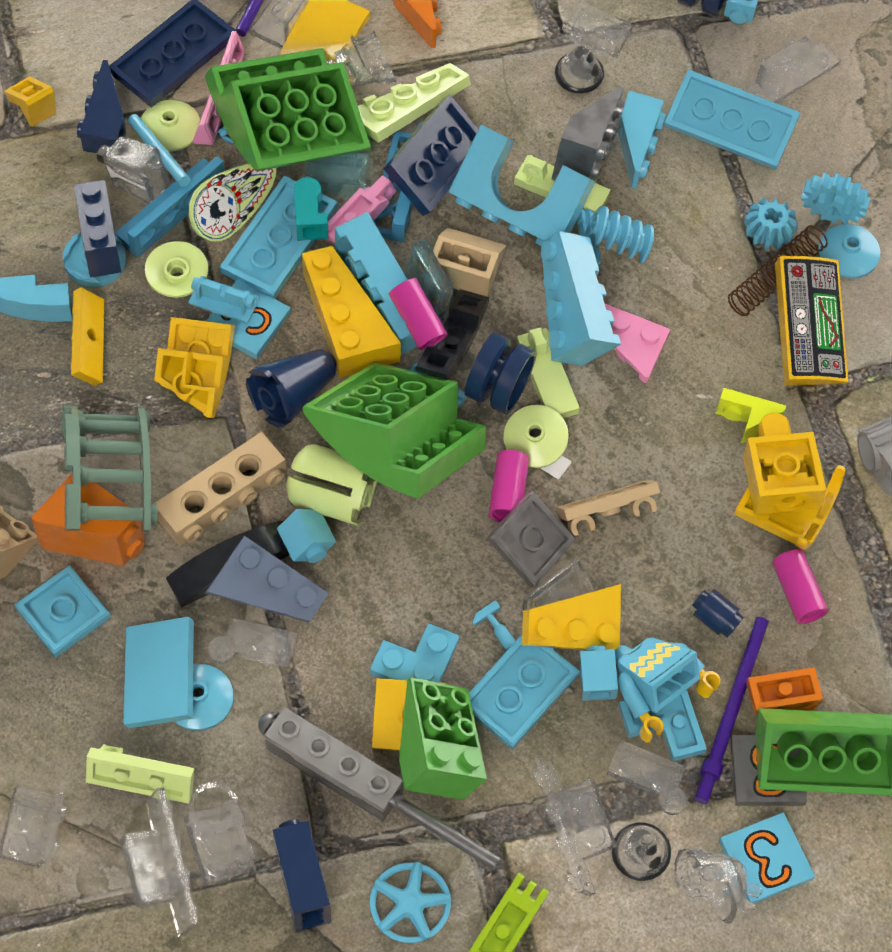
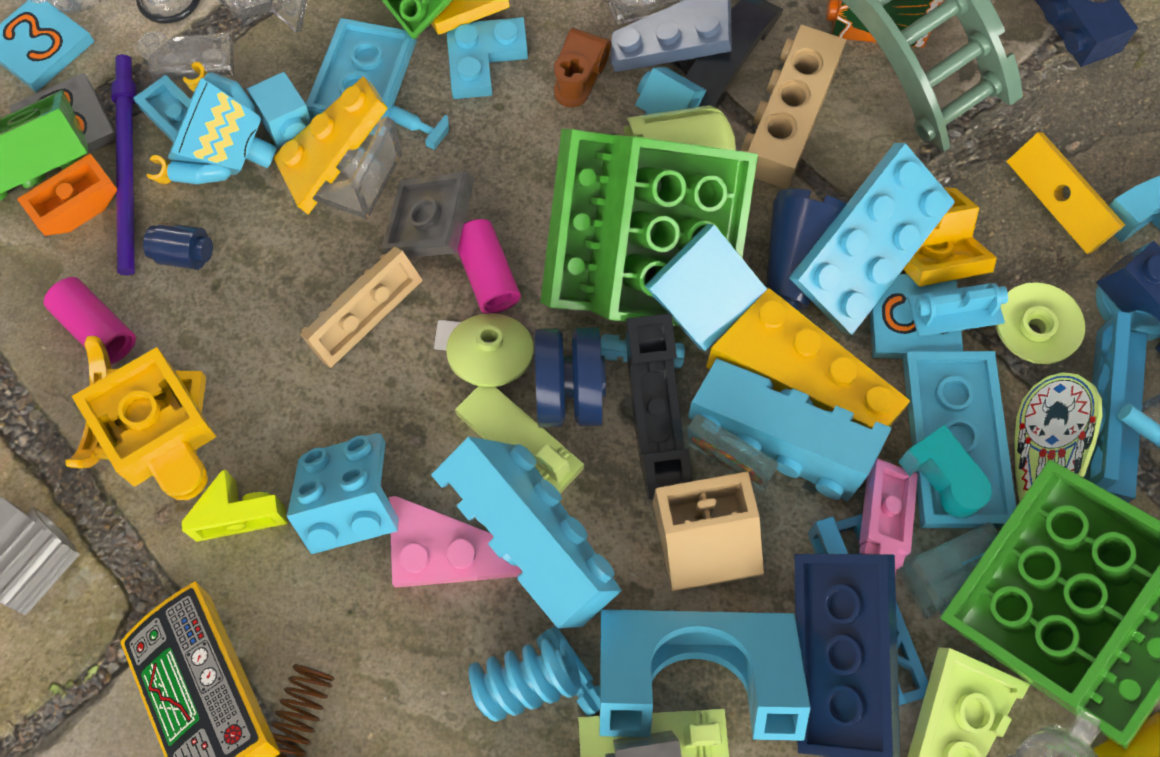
camera: 155 degrees right, 5 degrees up
dark pink pin [388,278,448,350] -> none
none -> medium azure bracket [287,433,399,554]
none -> dark orange piece [554,27,611,108]
none -> tile [645,224,767,351]
none -> medium azure plate [789,143,955,335]

